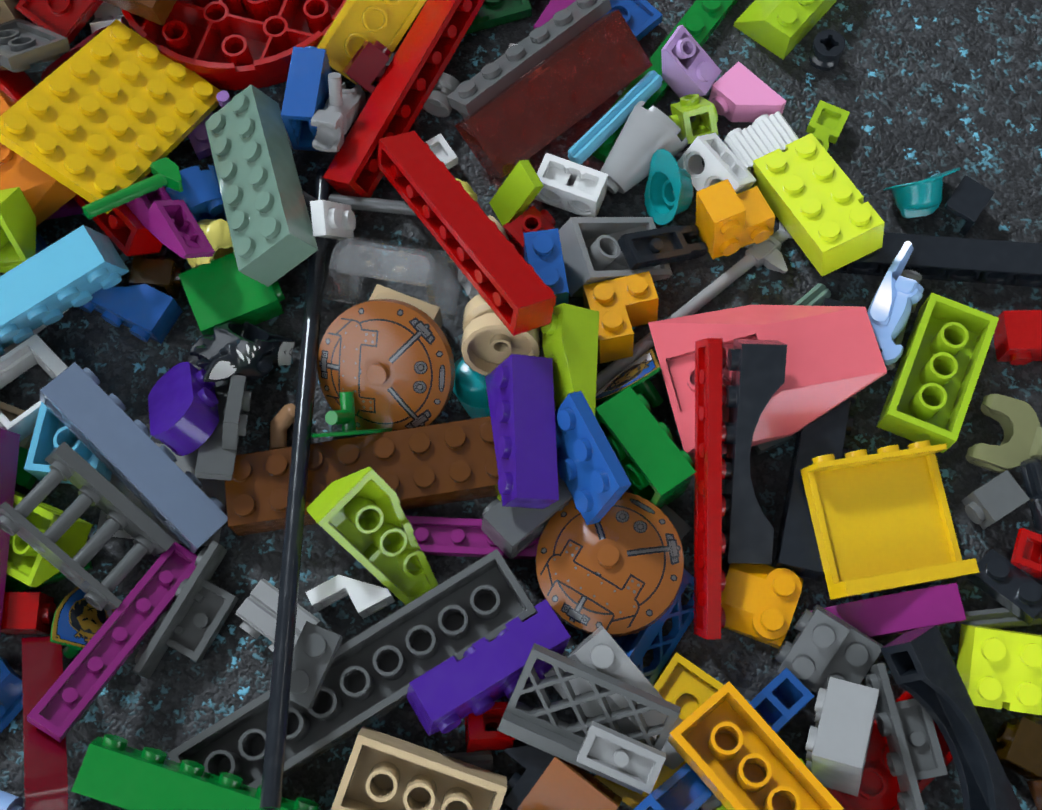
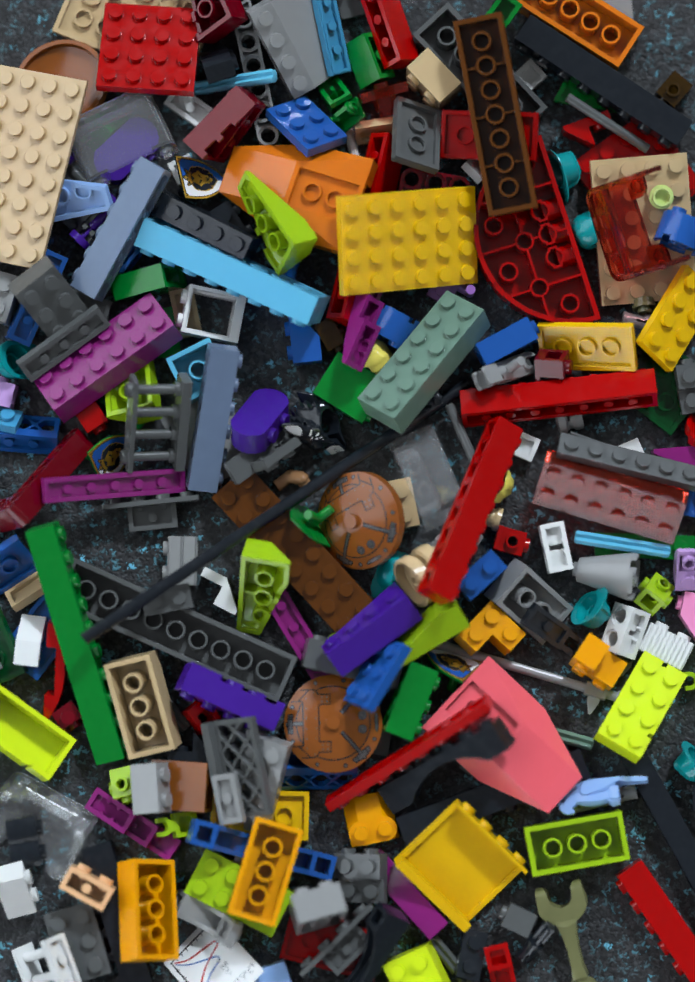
camera: 55 degrees right, 15 degrees up
green piece [82,157,184,219] -> none
white plate [310,200,356,240] -> none
lime tile [489,160,544,226] -> none

